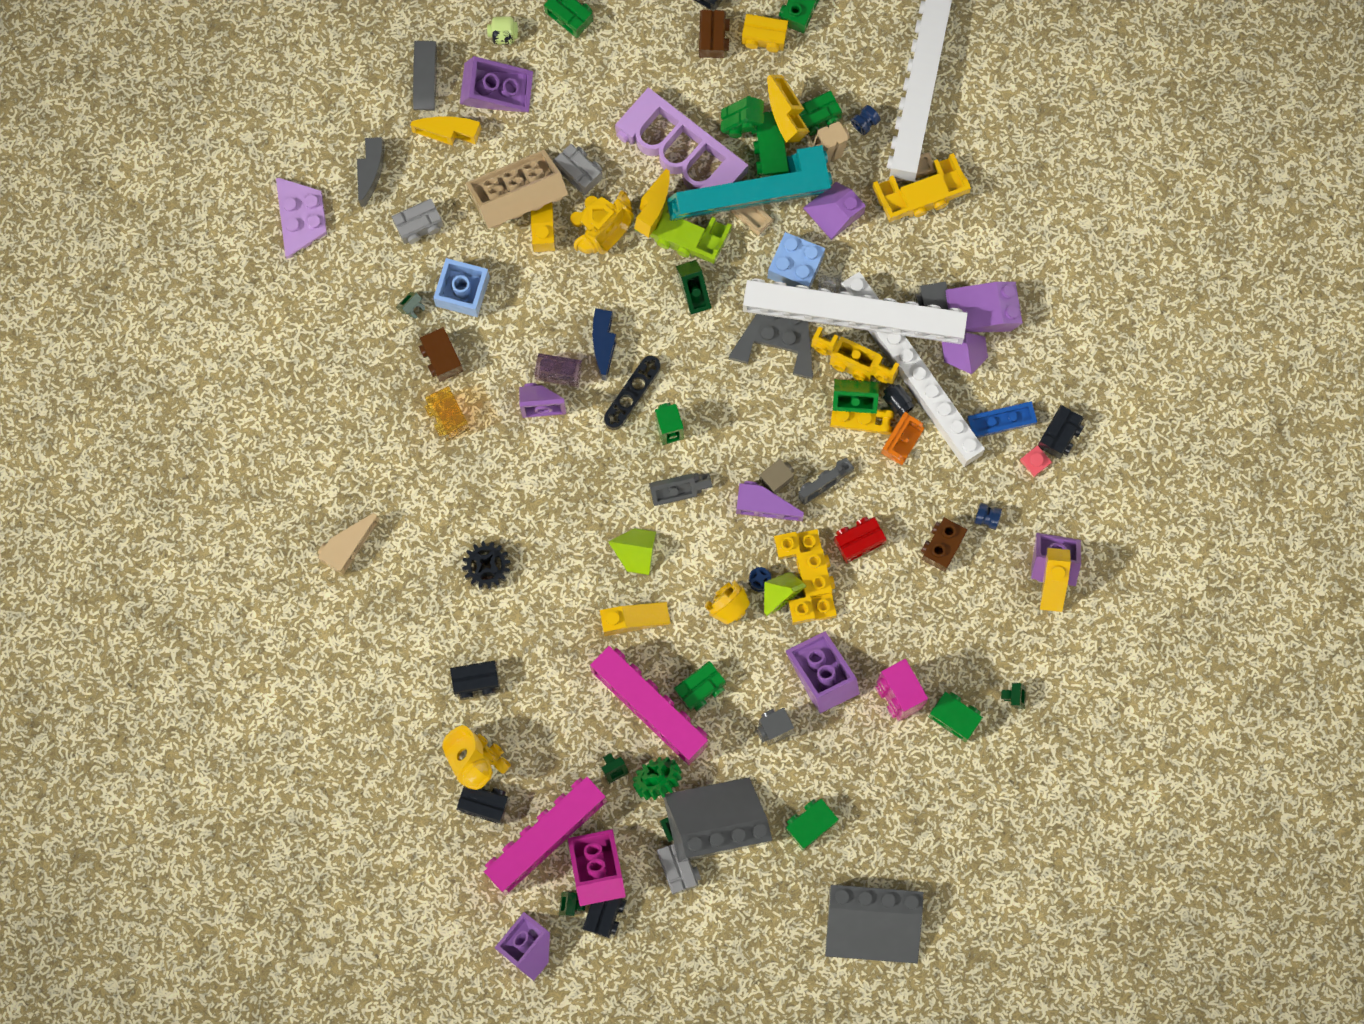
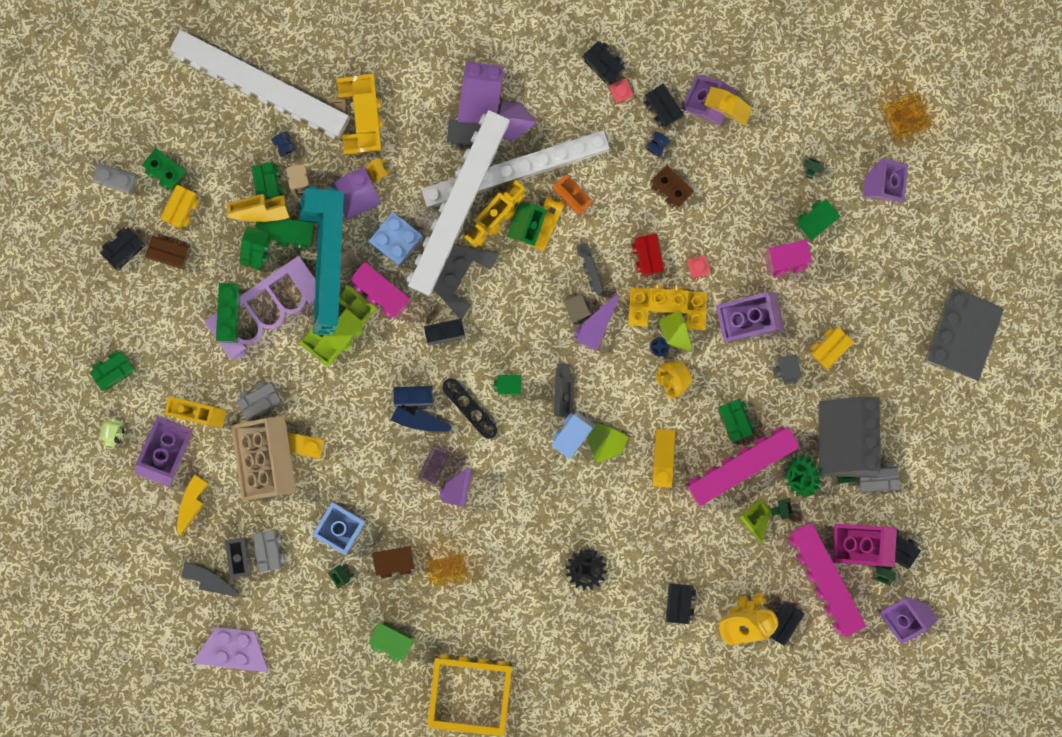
camera: 70 degrees left, 10 degrees up
tan slope [318,513,379,575] -> none
dark grey slope [413,40,438,111] -> none
yellow piece [570,190,634,255] -> none
yellow slope [634,169,670,238] -> none
dark green slope [675,260,711,315] -> none
green brick [785,799,839,851] -> none
black brick [883,384,915,417] -> none
blue plate [967,401,1037,438] -> none
none -> yellow slope [164,396,227,428]
none -> green brick [216,283,241,343]
none -> dark grey brick [225,537,252,579]
none -> dark pink brick [350,262,411,319]
none -> yellow tile [365,158,391,184]
none -> bright green brick [368,621,415,662]
none -> dark blue brick [393,386,433,407]
none -> black brick [424,318,466,346]
none -> yellow window [427,654,512,736]
none -> light blue brick [551,411,596,459]
none -> black brick [643,83,684,130]
none -> coral plate [687,255,711,279]
none -> lime slope [738,498,772,546]
none -> yellow brick [810,326,854,371]
none -> medium lavender slope [863,158,908,203]
none -> clear yellow brick [879,91,932,144]

